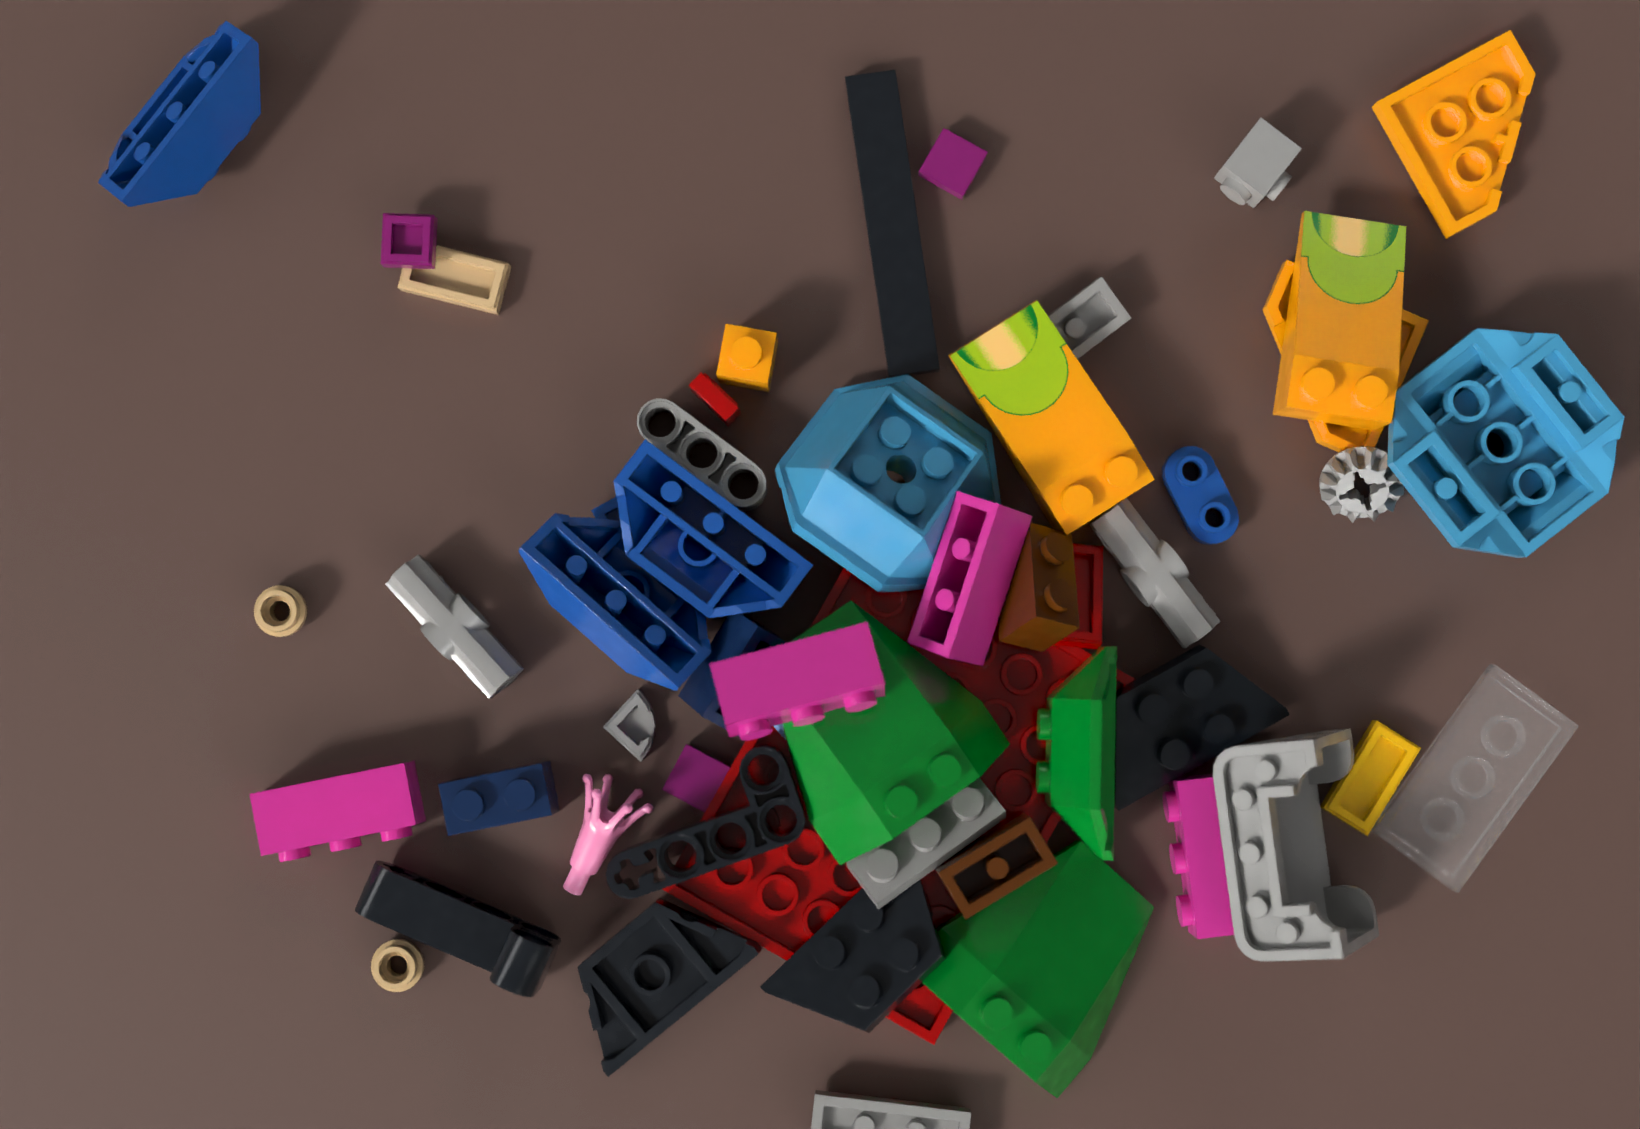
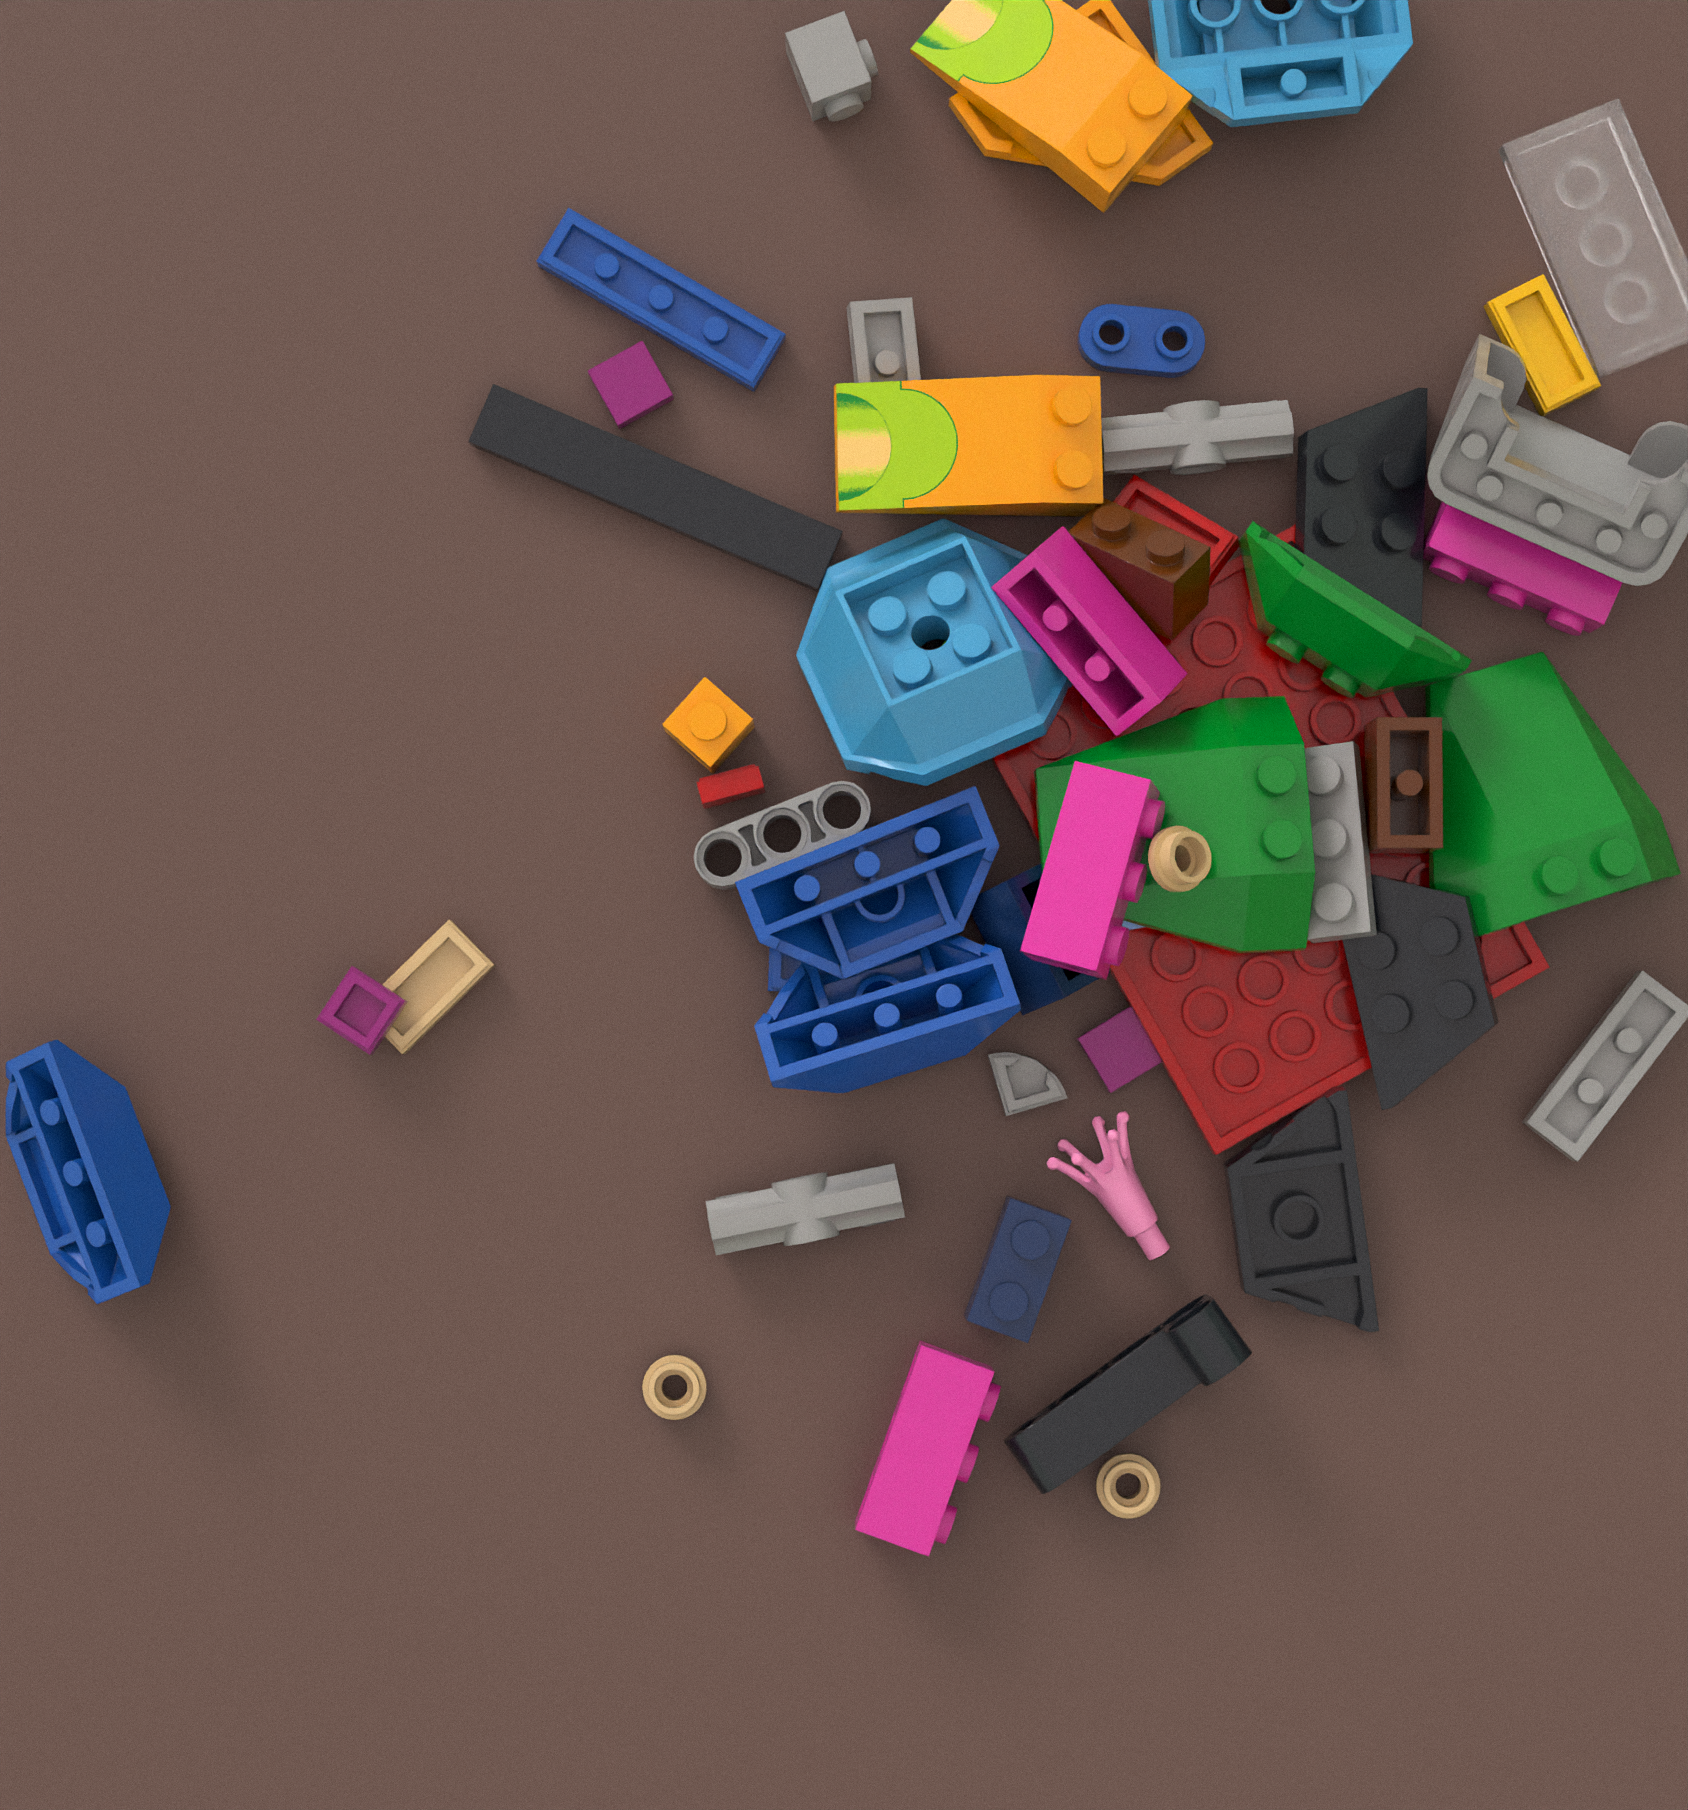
camera: 65 degrees left, 0 degrees up
black beam [606,745,806,899] -> none
light grey gear [1319,446,1404,523] -> none
none -> blue tile [536,208,786,392]
none -> tan plate [1148,826,1212,892]

